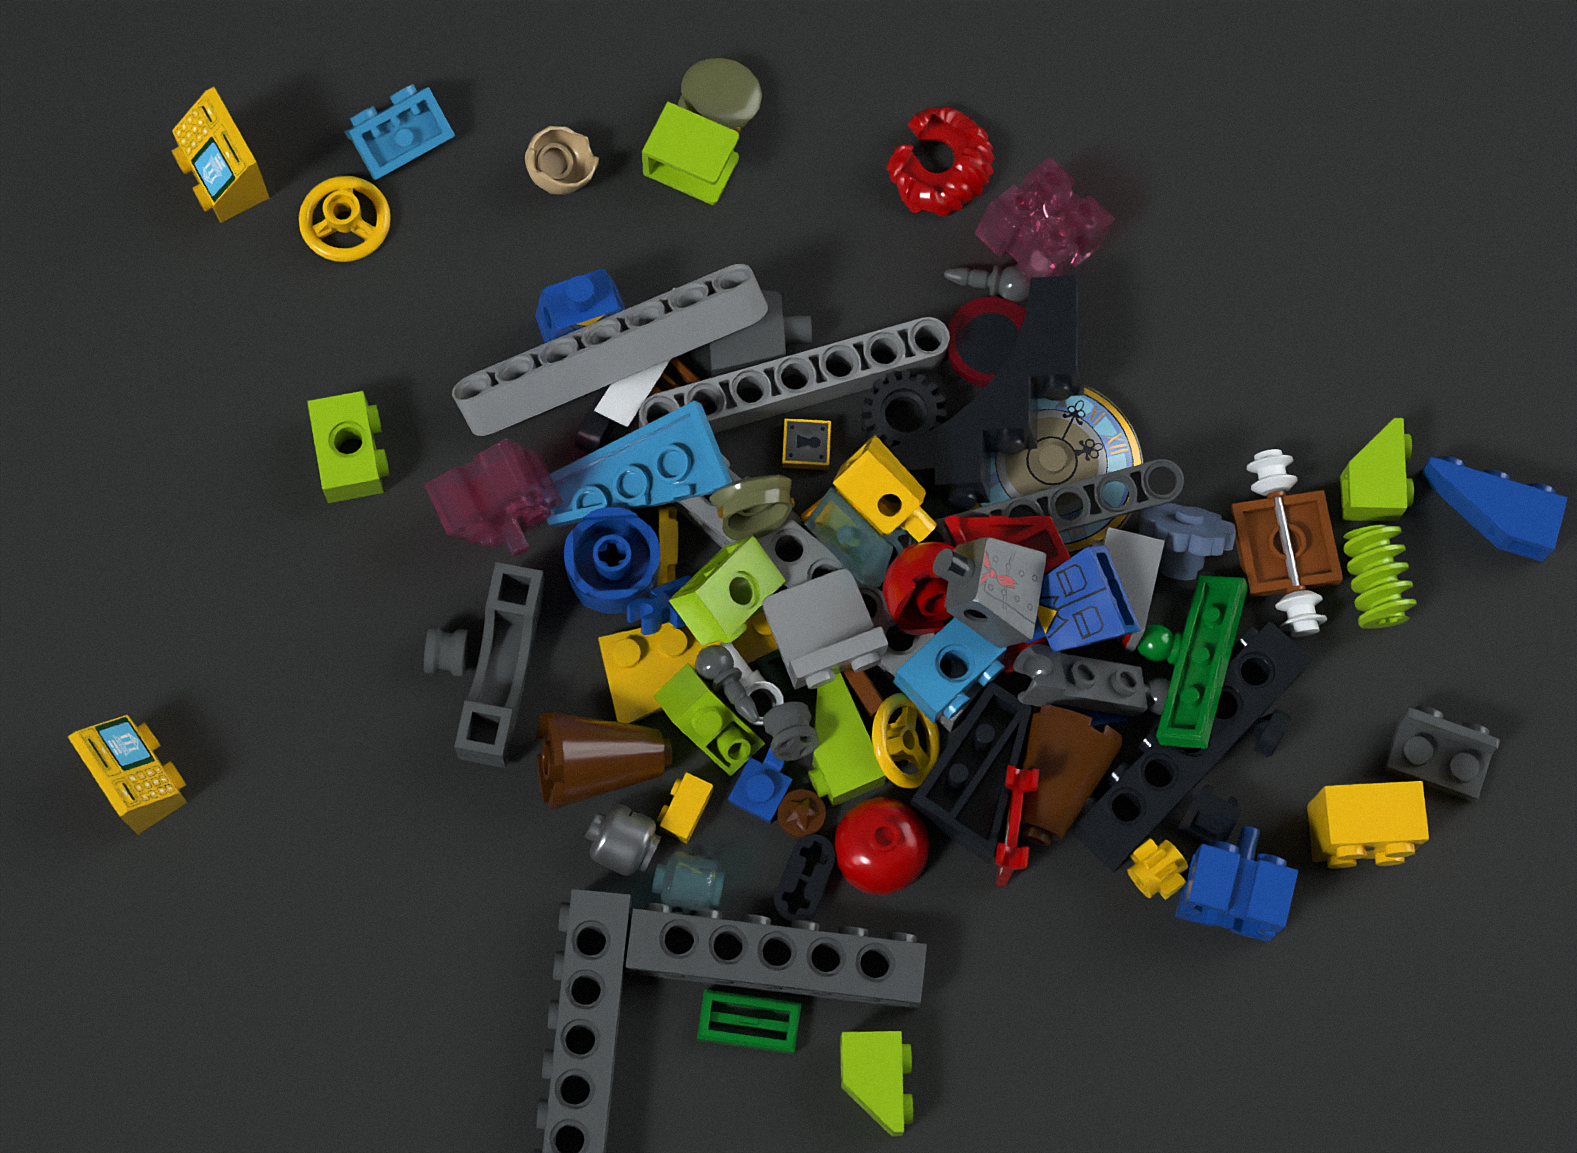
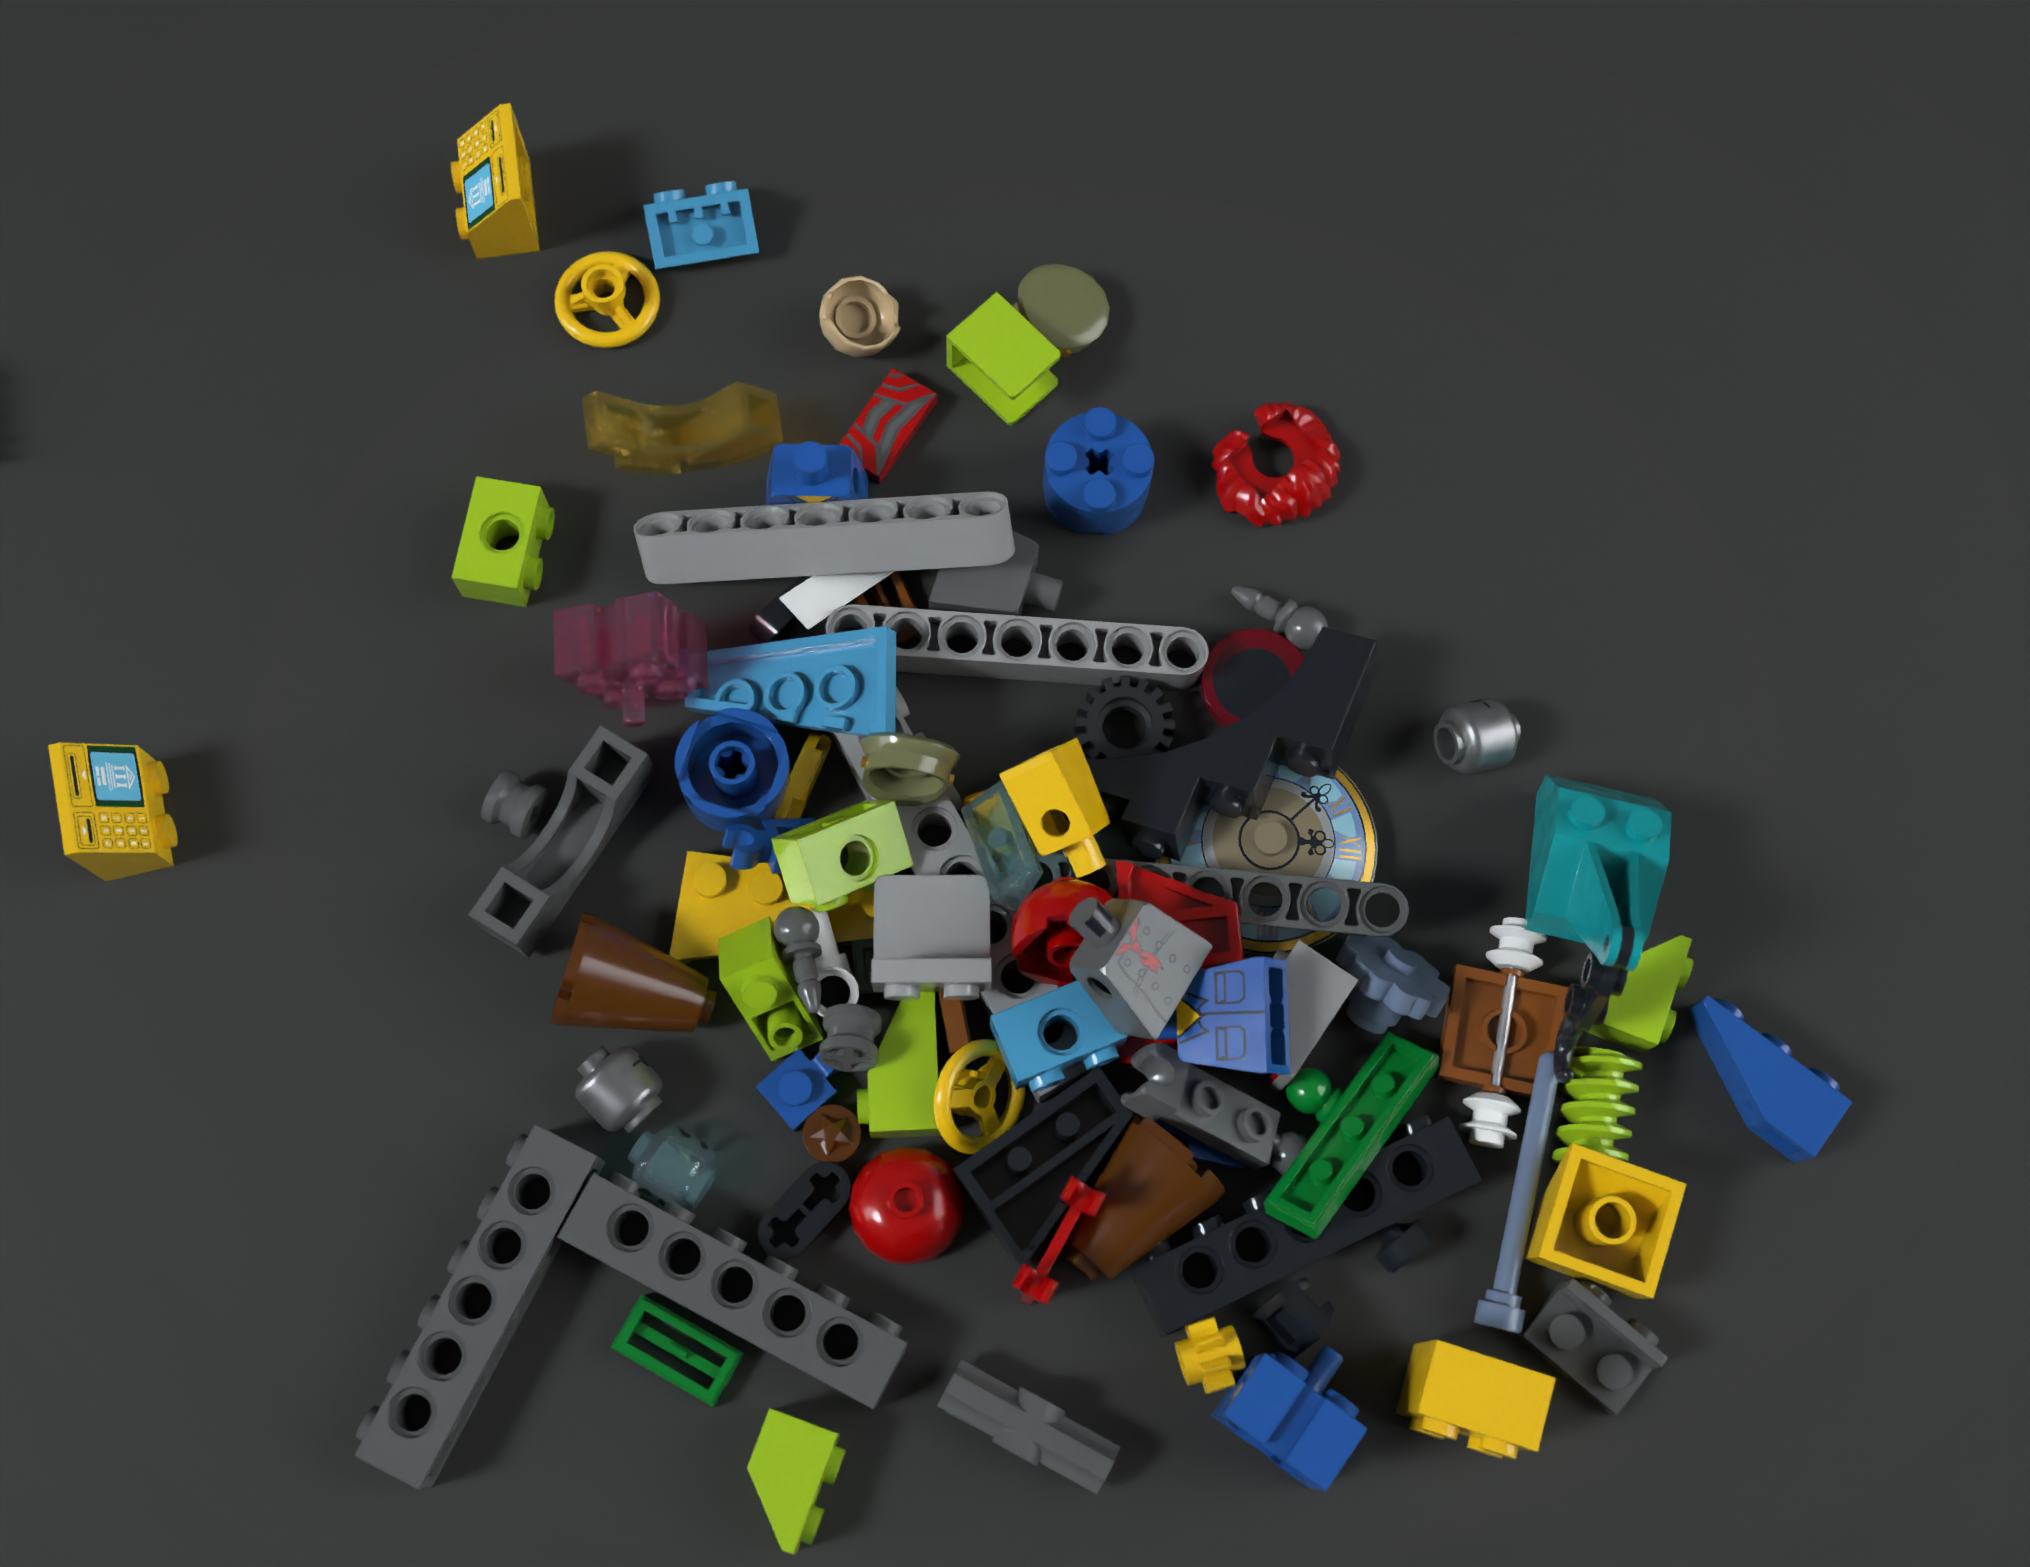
camera: 20 degrees right, 0 degrees up
yellow piece [657,772,713,844] -> none
tile [782,419,831,470] -> none
clear pink brick [974,157,1115,283] -> none
none -> clear yellow arch [582,381,784,474]
none -> tile [839,368,937,484]
none -> dark grey piece [937,1360,1121,1494]
none -> blue brick [1043,407,1154,535]
none -> flat silver head [1433,698,1521,775]
none -> sand blue piece [1474,1051,1558,1334]
none -> yellow slope [1523,1143,1687,1299]
none -> teal slope [1524,774,1672,1084]

